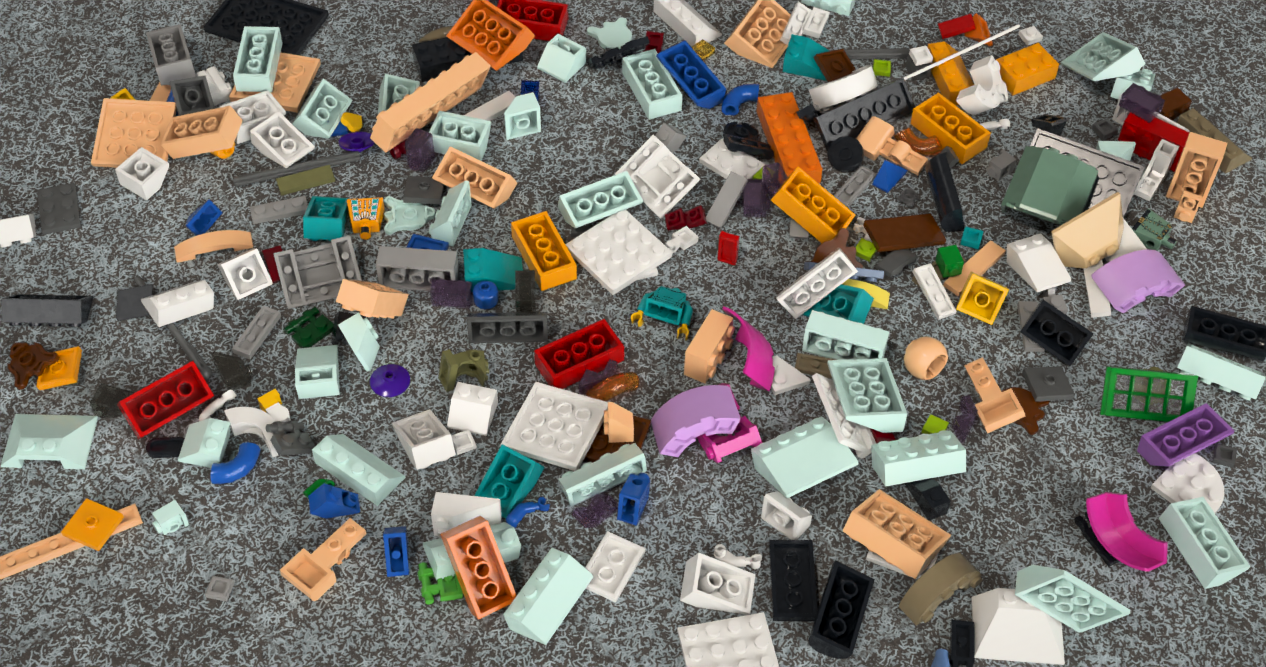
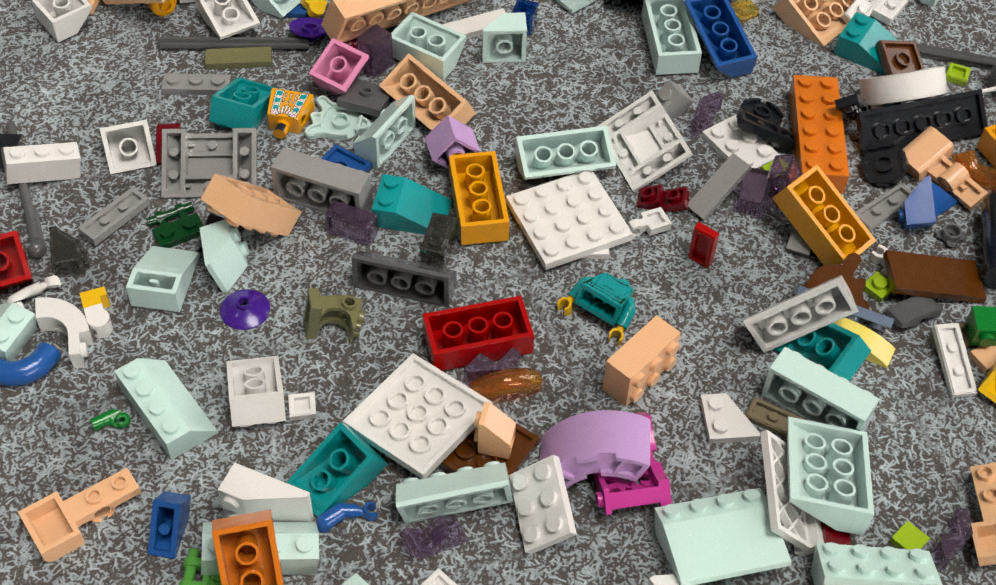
camera: 15 degrees right, 0 degrees up
light nougat slope [174,230,253,263] -> none
blue slope [185,199,222,236] -> none
dark grey plate [266,421,315,456] -> none
blue slope [308,483,360,519] -> none
white slope [447,382,498,436] -> none
blue head [473,281,499,310] -> none
blue torso [617,473,650,526] -> none
blue cylinder [721,84,759,116] -> none
dark pink panel [722,306,775,391] -> none
light nougat wheel [904,336,948,380] -> none
none -> bright pink slope [309,38,369,95]
none -> lavender head [425,115,480,169]
none -> white plate [509,455,577,554]
none -> clear purple slope [691,91,723,137]
none -> slope [897,176,936,229]

